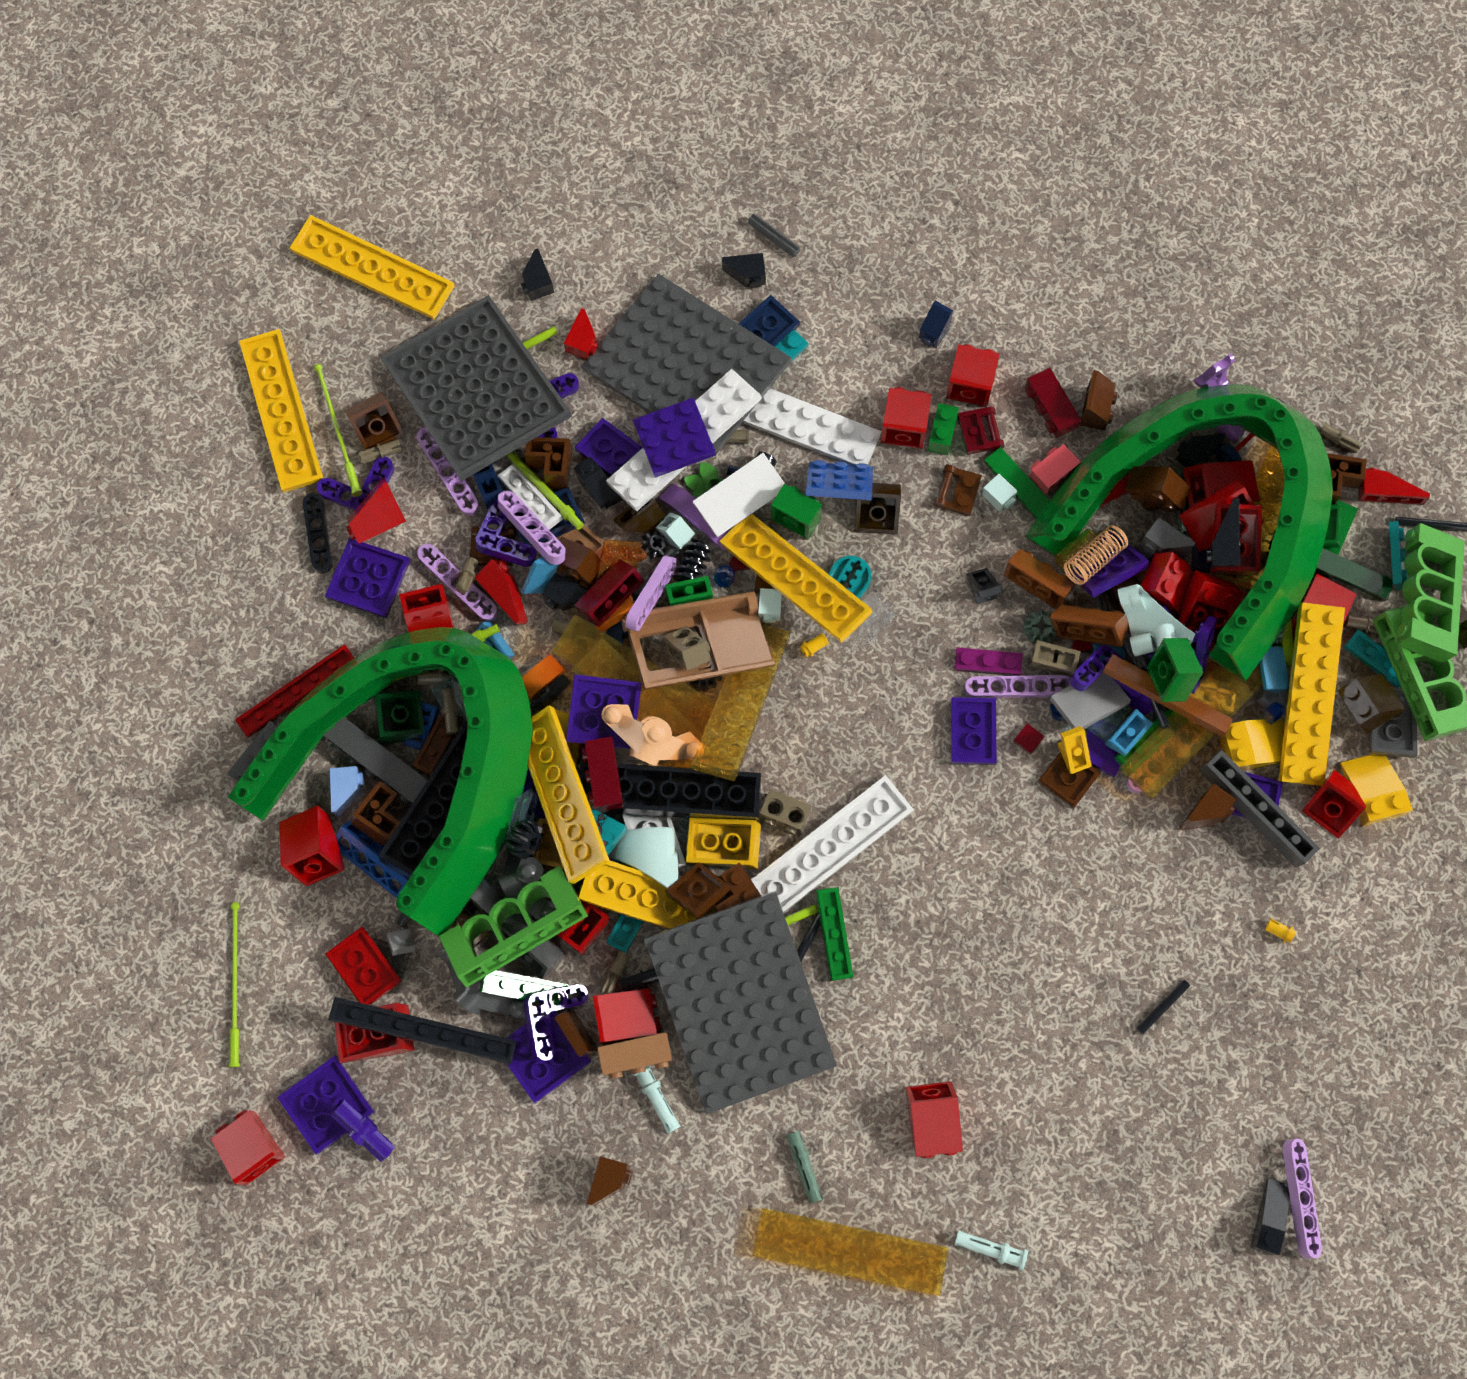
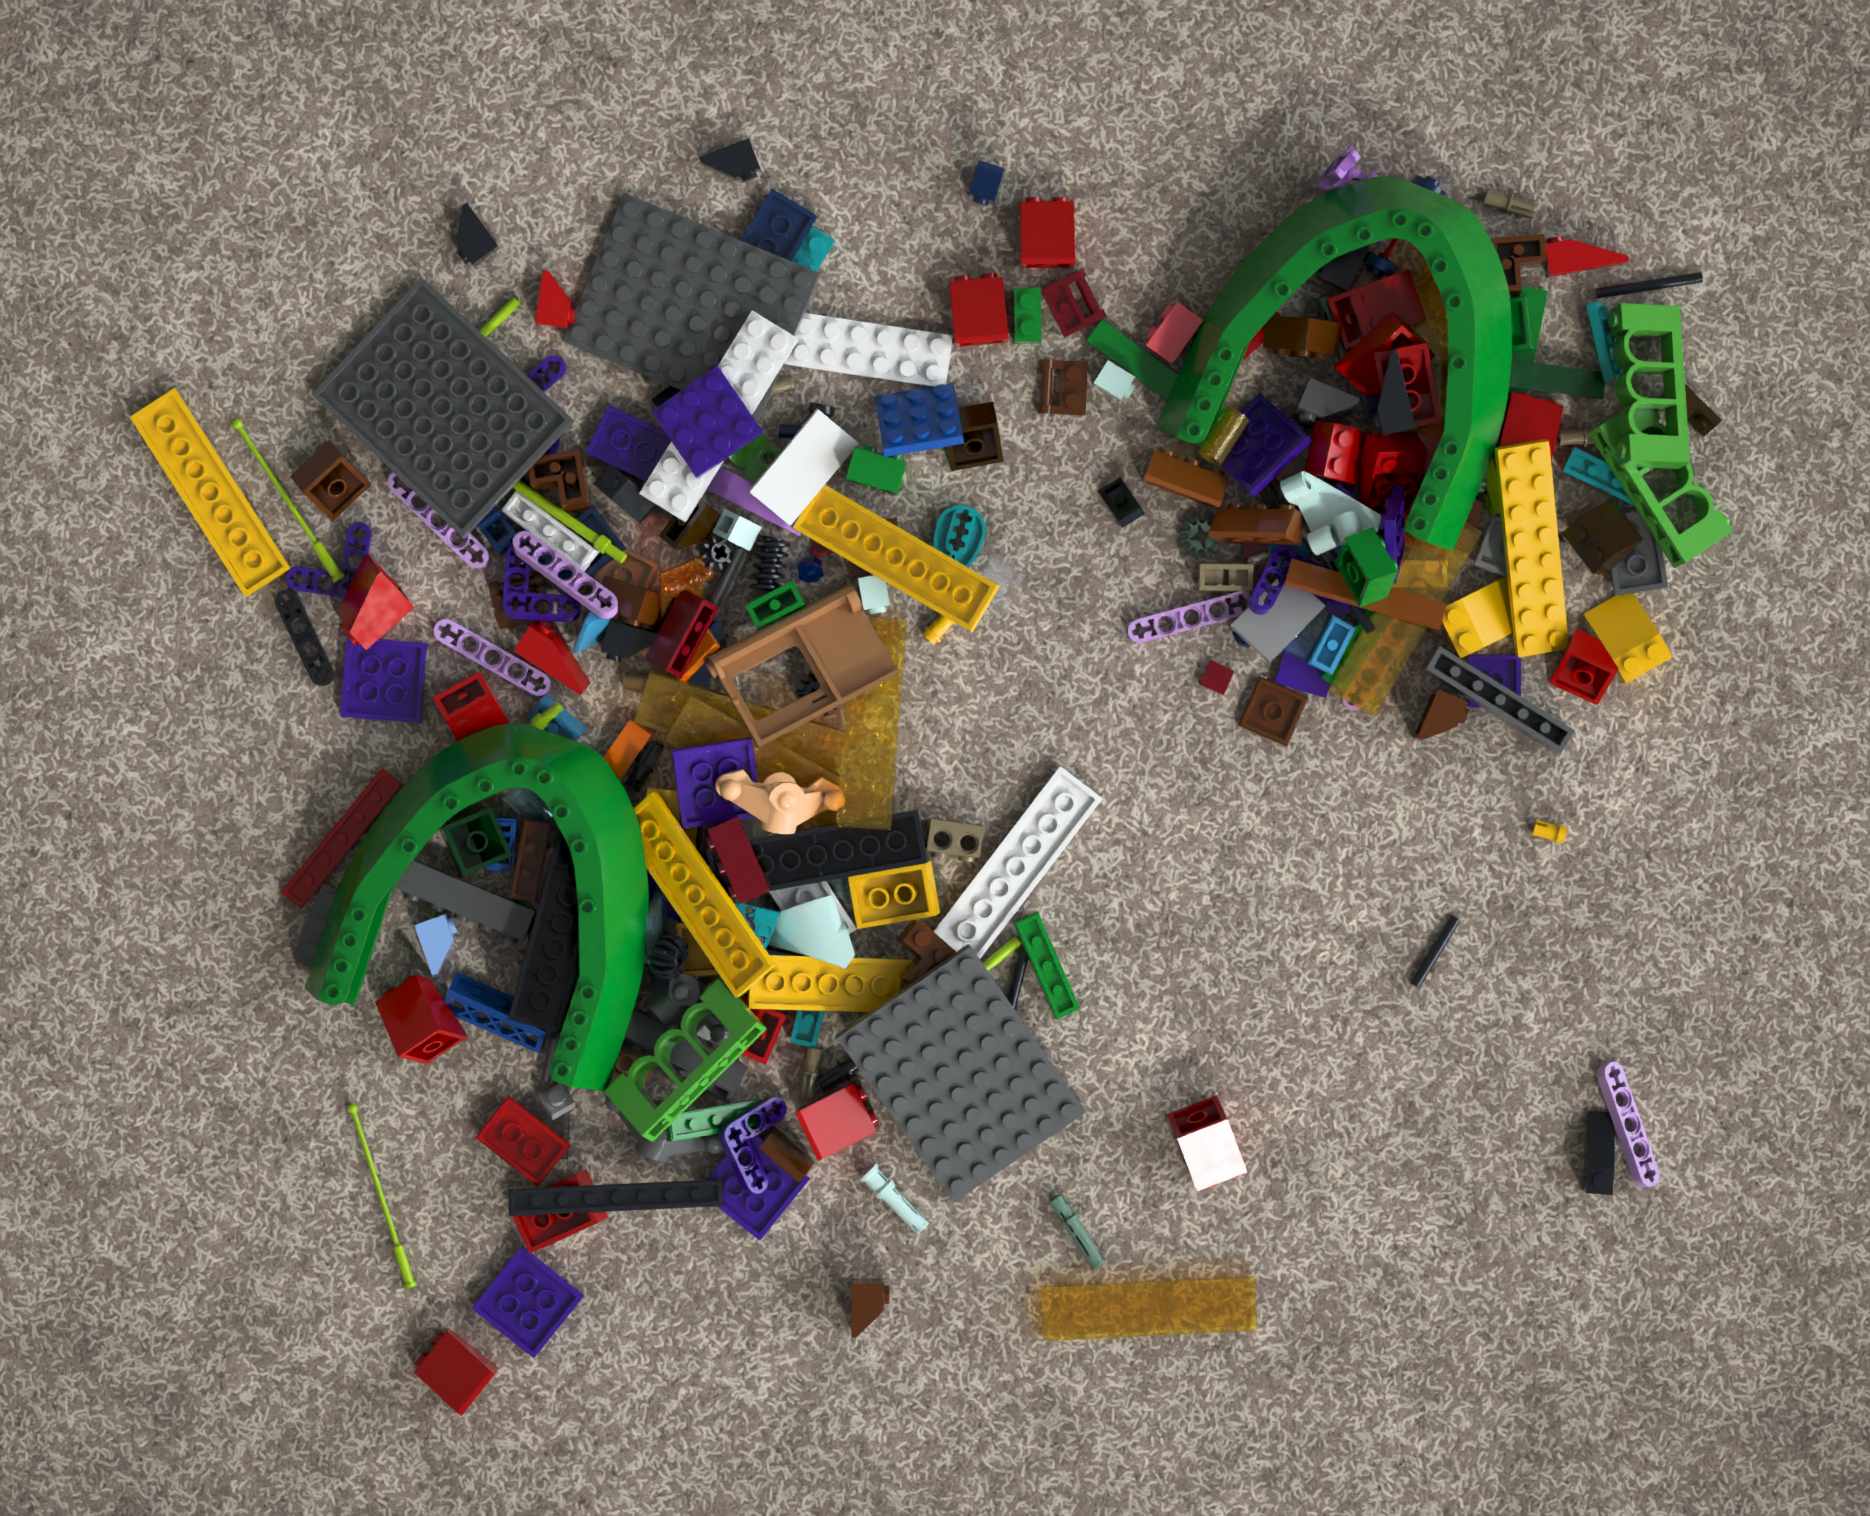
camera: 15 degrees left, 15 degrees up
yellow plate [290,215,455,320] -> none
dark purple piece [330,1098,395,1162] -> none
reddish brown brick [350,781,400,847] -> none
dark tan axle [358,439,402,464] -> none
dark tan pin [441,688,460,735] -> none
dark tan axle [456,557,479,595] -> none
medium nougat slope [597,1032,673,1079] -> none
lavender beam [626,555,677,631] -> none
dark tan brick [663,626,710,671] -> none
reddish brown tile [665,862,730,919] -> none
dark grey axle [748,214,800,257] -> none
dark purple plate [951,697,997,765] -> none
light aqua pin [954,1230,1028,1271] -> none
magenta plate [955,647,1023,676] -> none
dark red brick [1025,367,1081,438] -> none
yellow slope [1058,726,1092,774] -> none
light nougat piece [1064,525,1128,585] -> none
reddish brown slope [1080,370,1118,431] -> none
dark azure slope [1259,647,1289,693] -> none
clear blue tile [1263,702,1285,725] -> none

